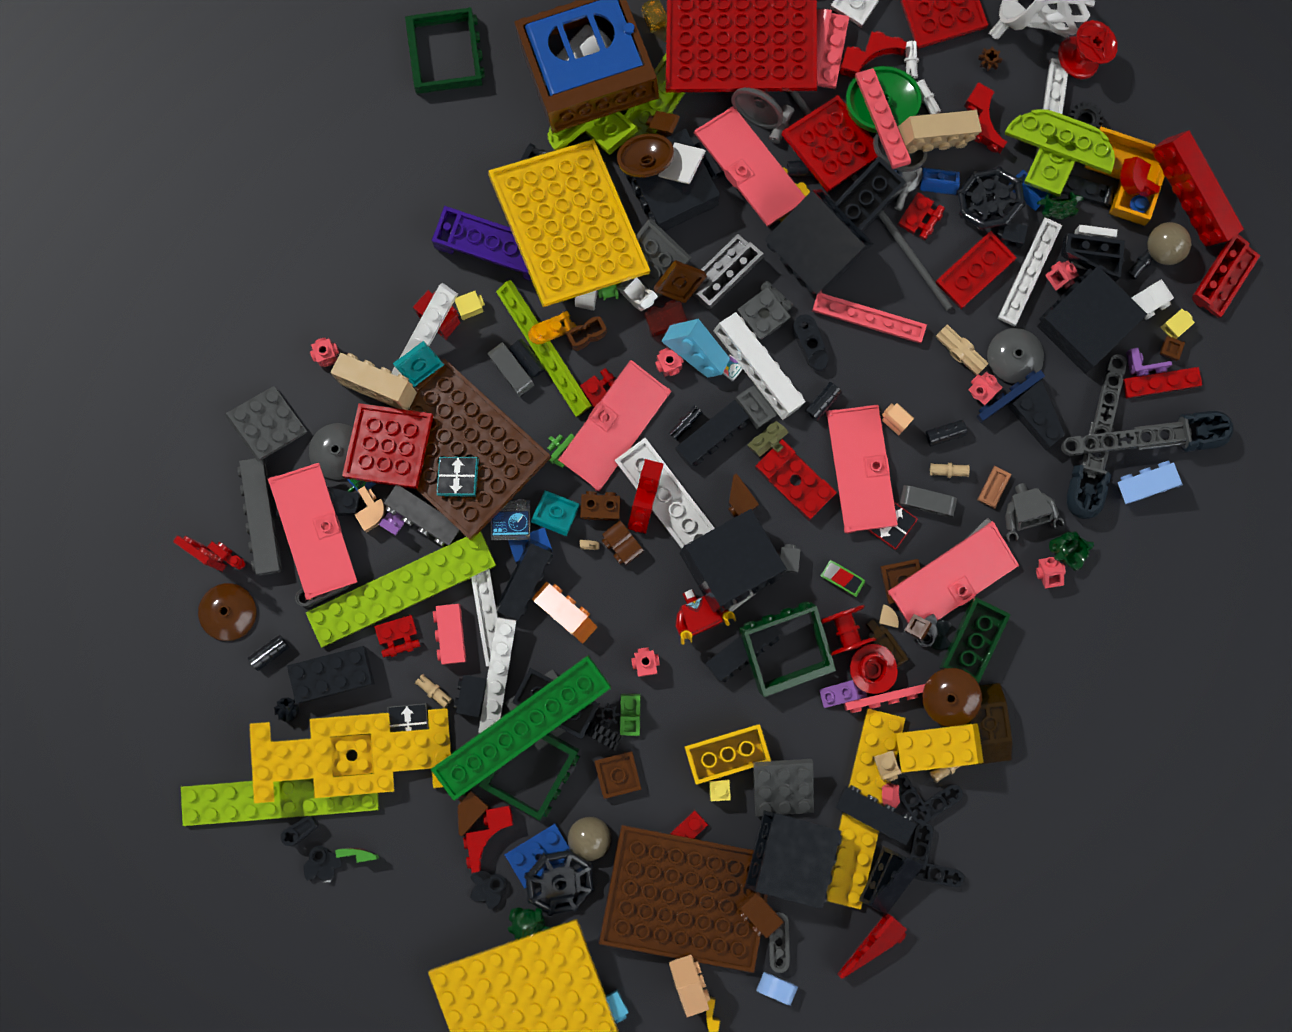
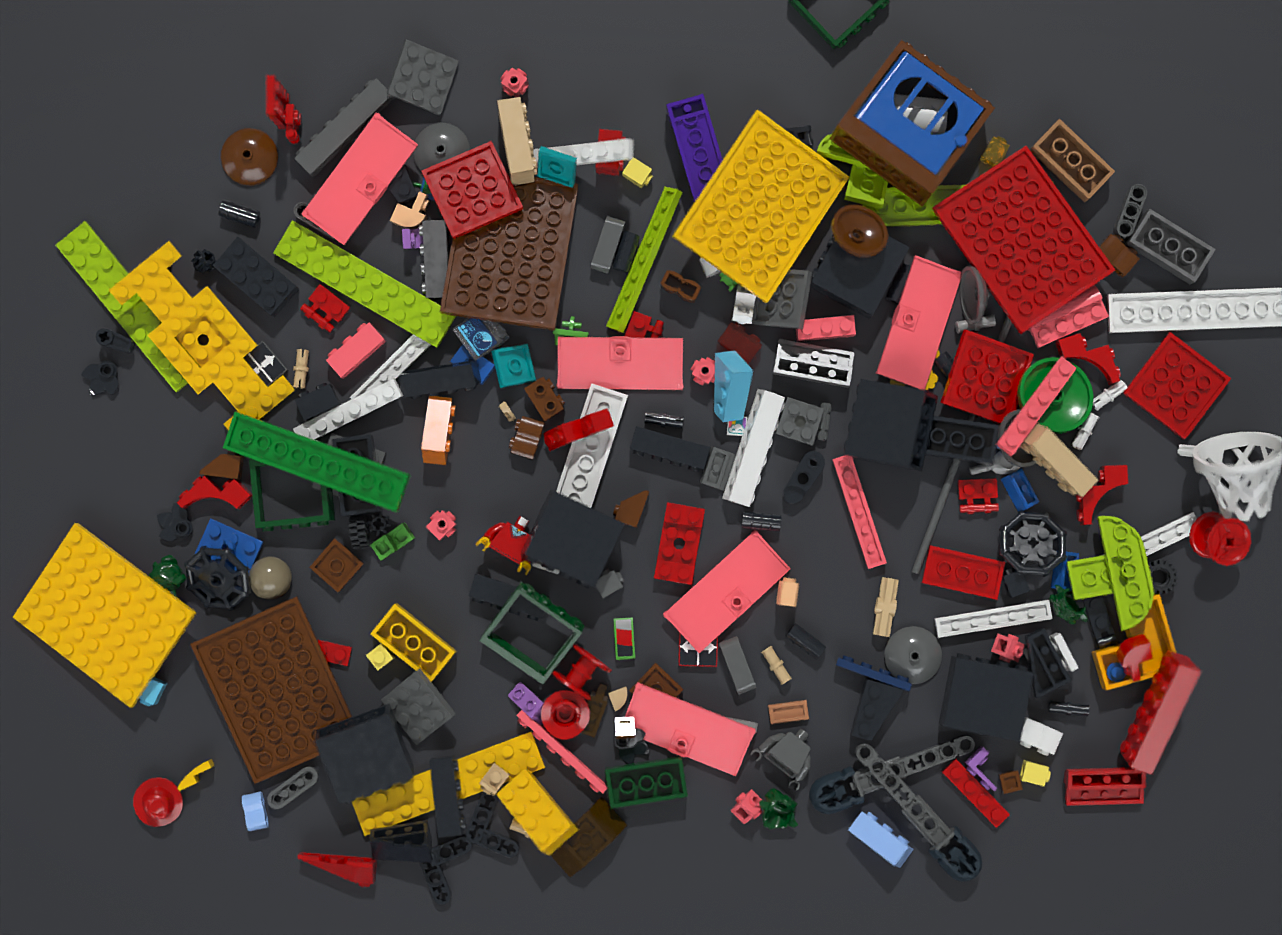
camera: 60 degrees right, 5 degrees up
bright green slope [335,848,379,862] -> none
black tile [437,457,479,496] -> none
light orange plate [528,311,576,345] -> none
reddish brown slope [645,111,680,138] -> none
reddish brown plate [654,260,707,303] -> none
white piece [658,142,706,184] -> none
light nougat brick [669,955,710,1017] -> none
reddish brown brick [738,891,784,939] -> none
olive plate [748,421,789,457] -> none
coral piece [882,783,900,808] -> none
reddish brown dish [922,668,982,727] -> none
coral brick [968,372,1003,405] -> none
reddish brown gear [978,46,1002,71] -> none
dark tan piece [1147,222,1192,265] -> none
none -> coral brick [796,315,856,342]

